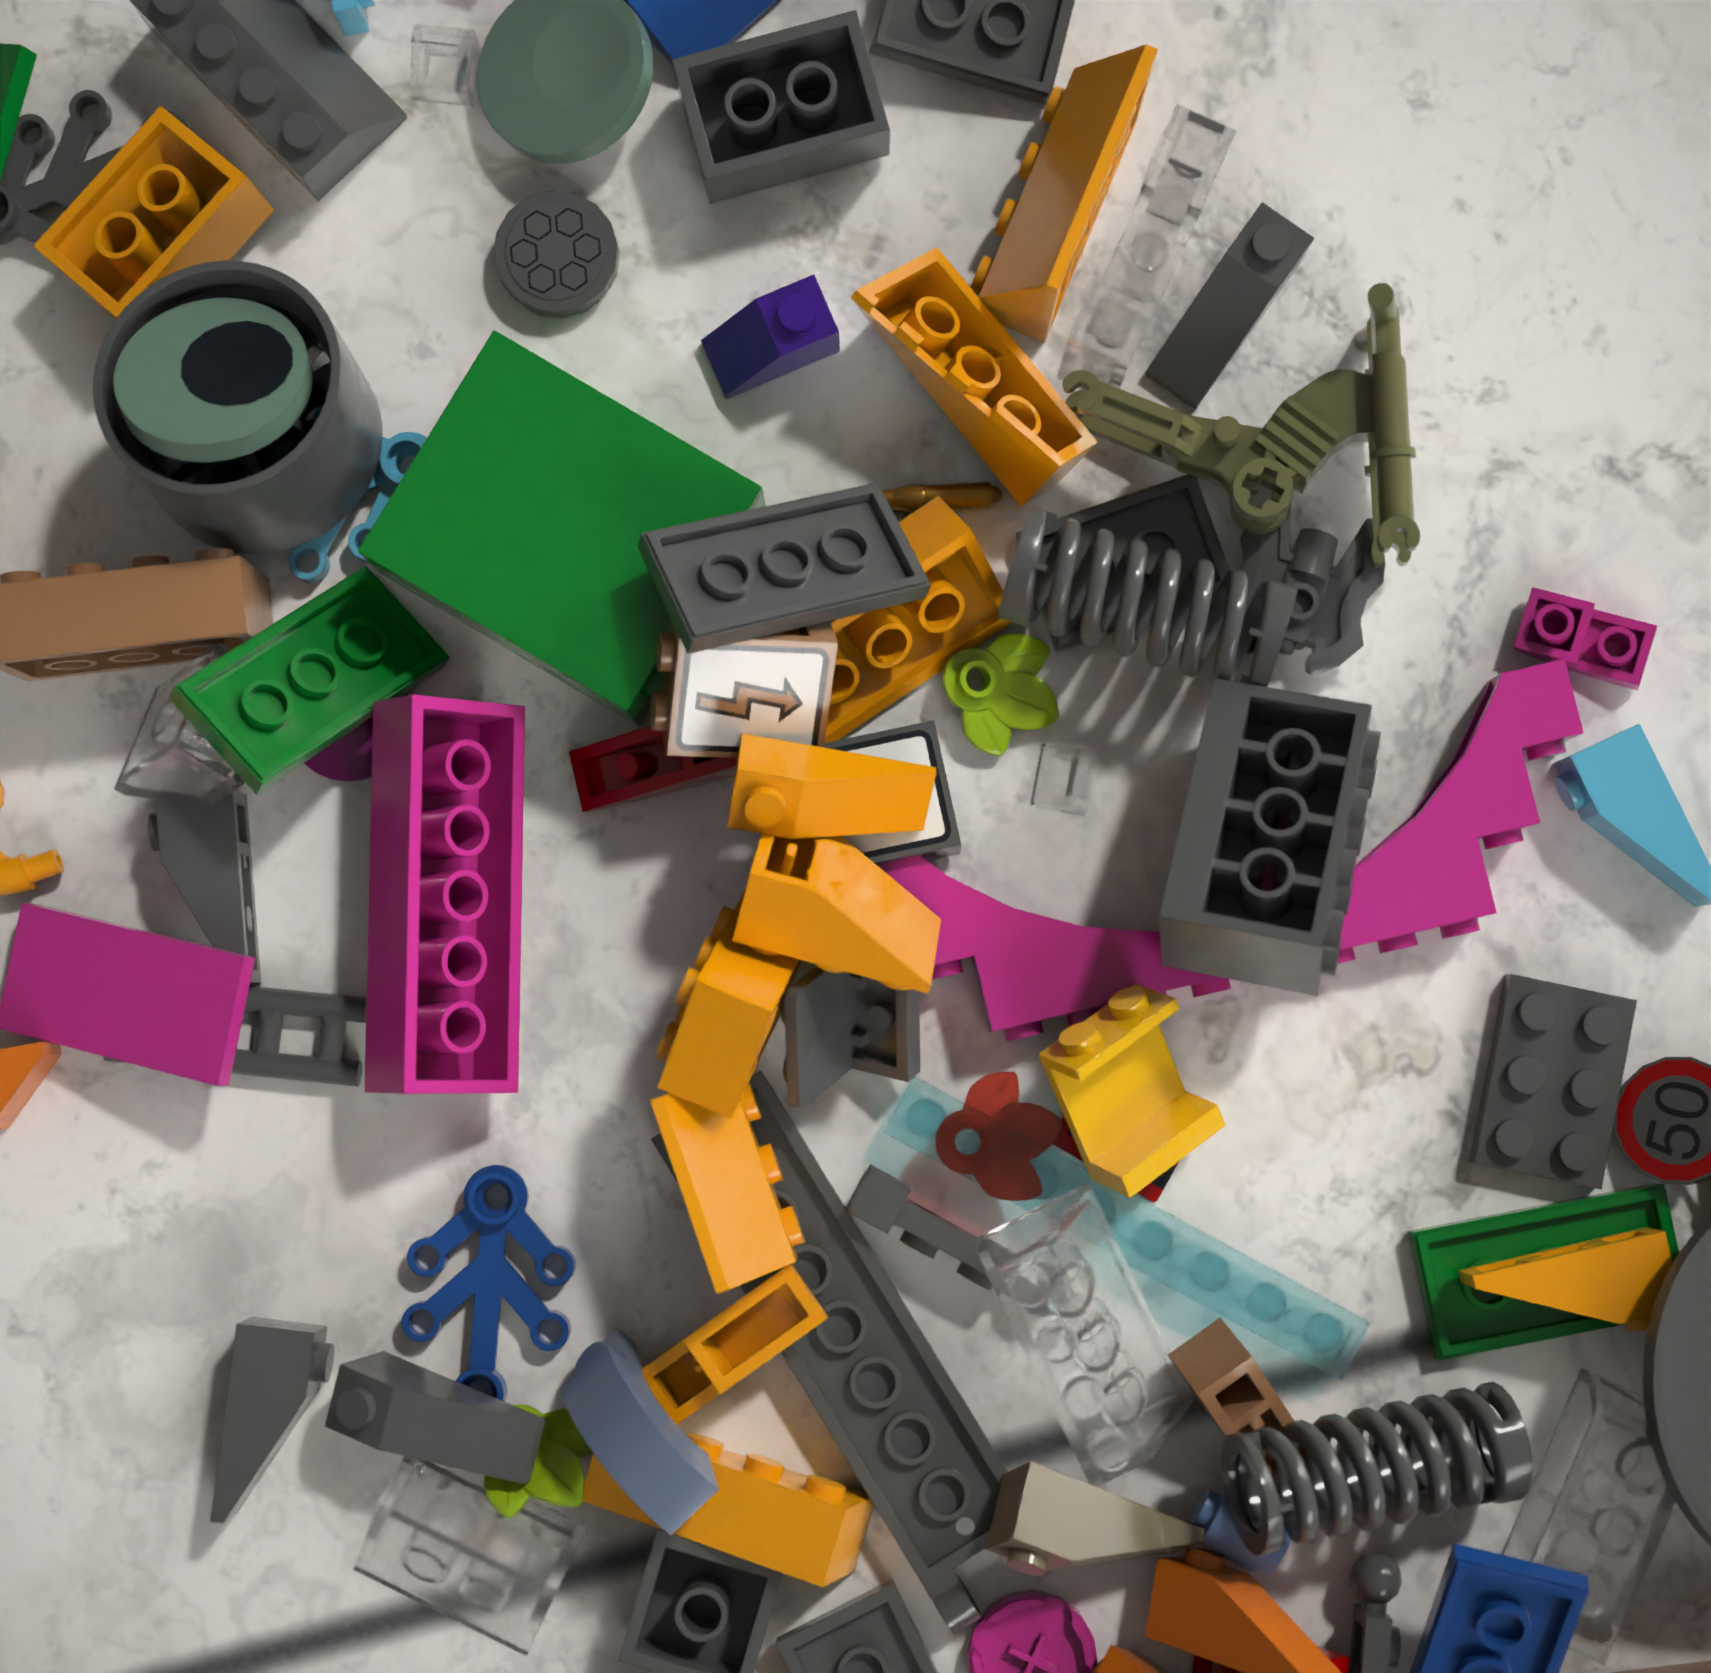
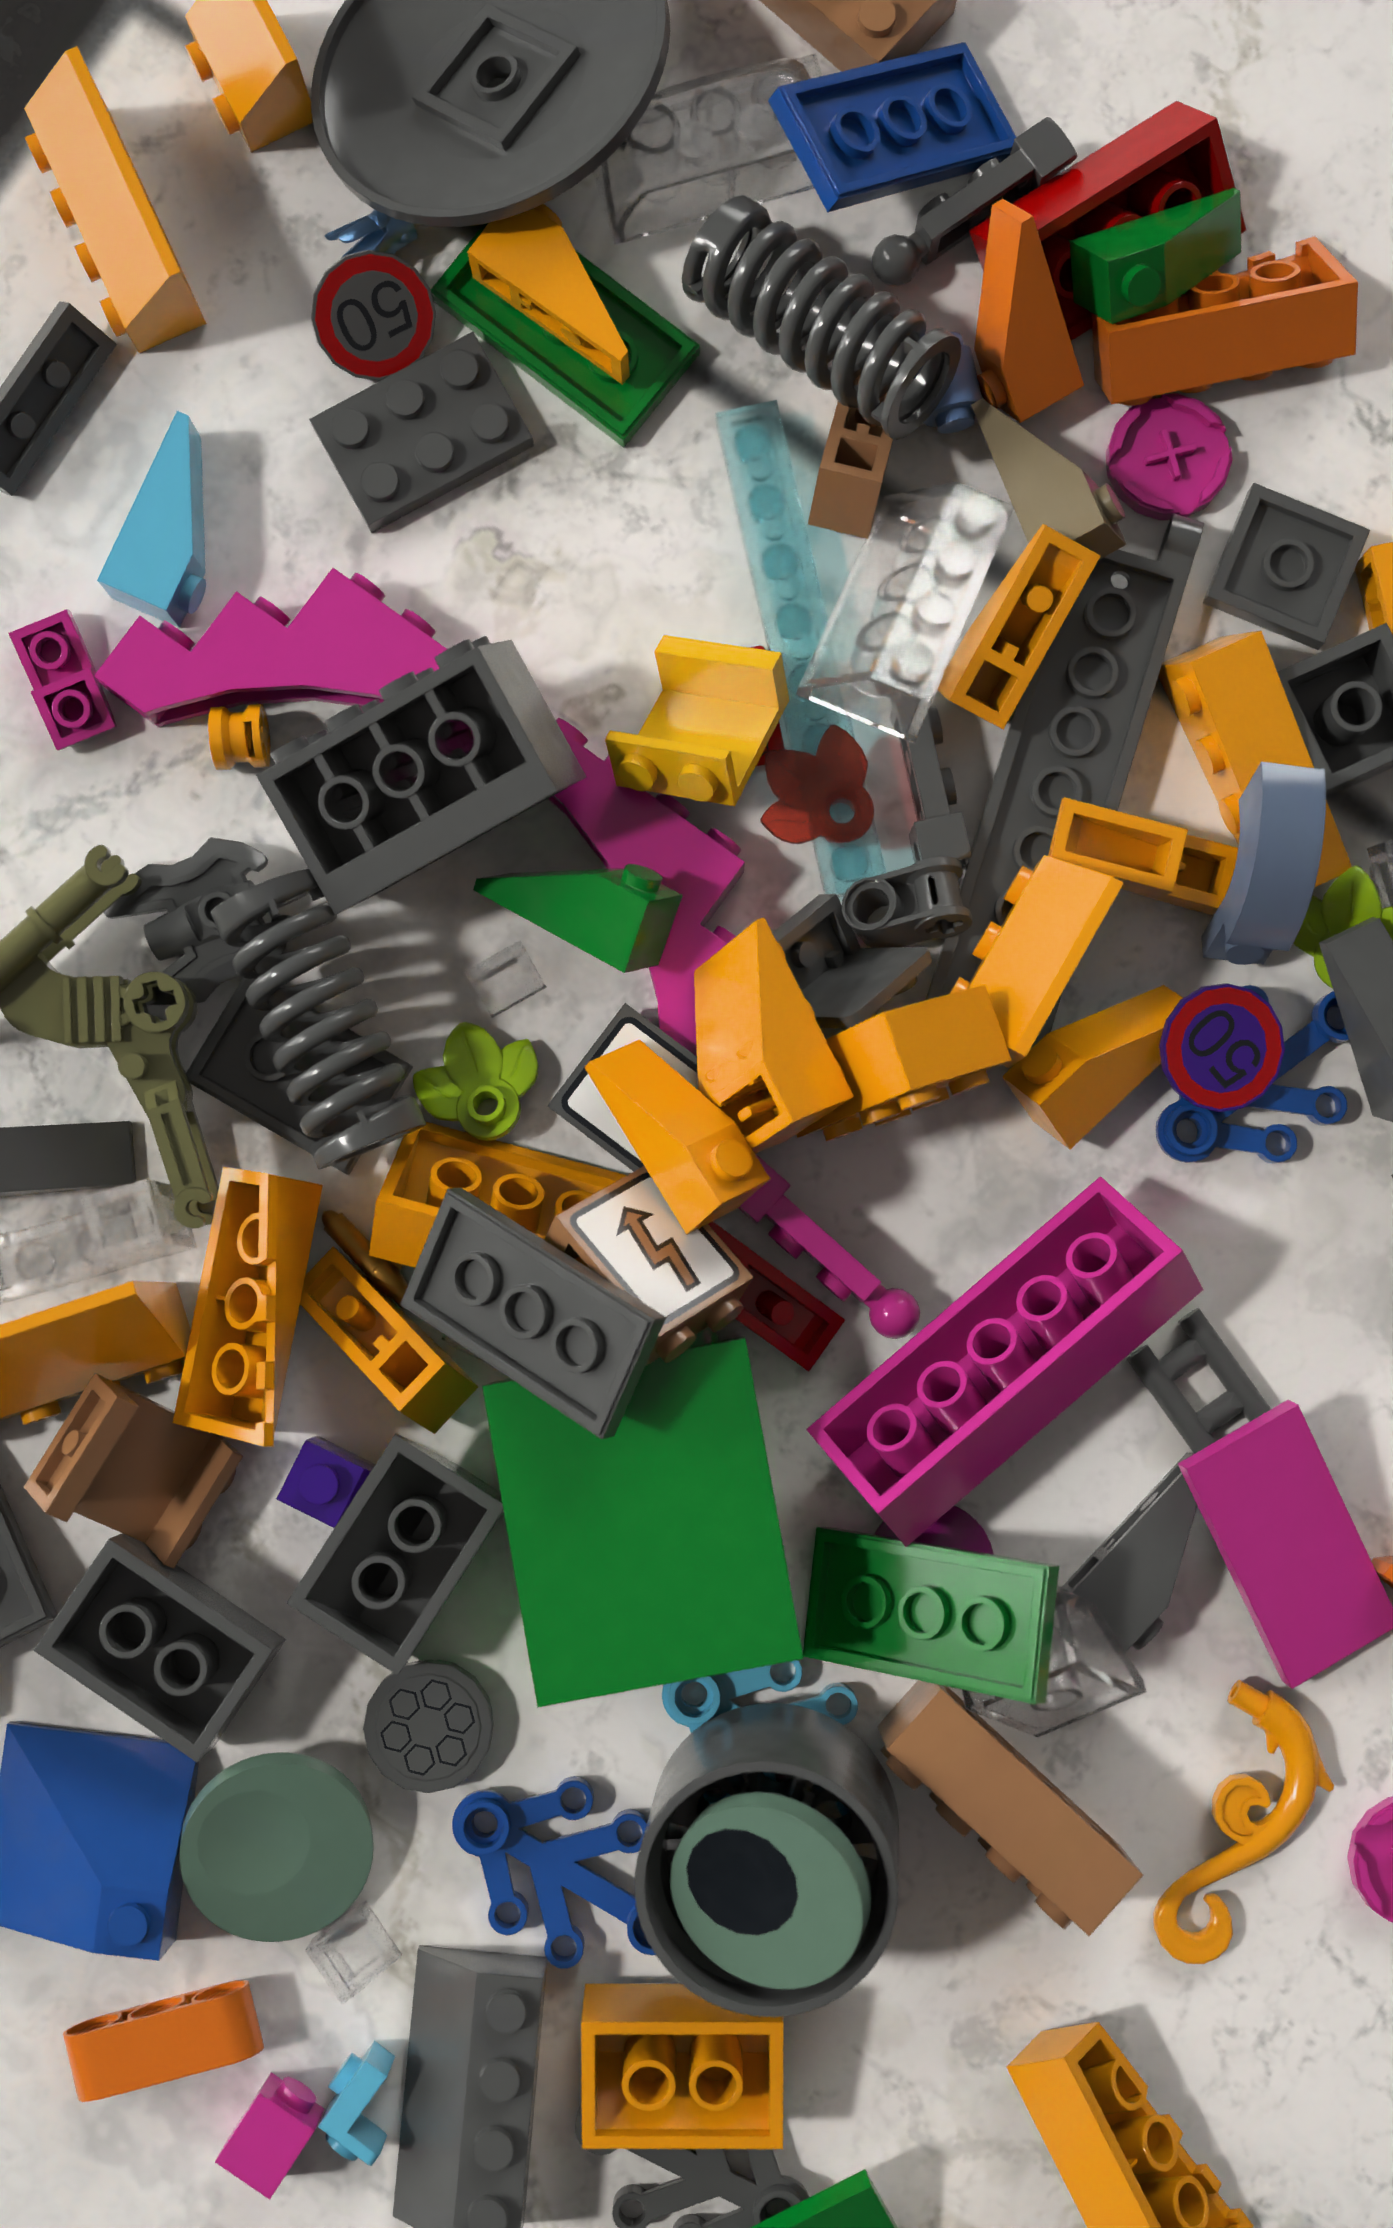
camera: 135 degrees left, 0 degrees up
none -> medium nougat panel [24,1373,243,1569]
none -> light orange wheel [208,704,271,770]
none -> dark grey slope [287,1433,504,1676]
none -> light orange slope [300,1246,478,1434]
none -> blue plant [452,1776,655,1969]
none -> green slope [473,864,683,973]
none -> dark pink plate [738,1155,920,1339]
none -> dark grey piece [842,856,973,948]
none -> light orange slope [936,524,1101,730]
none -> light orange slope [1002,985,1183,1150]
none -> piece [1159,983,1285,1112]

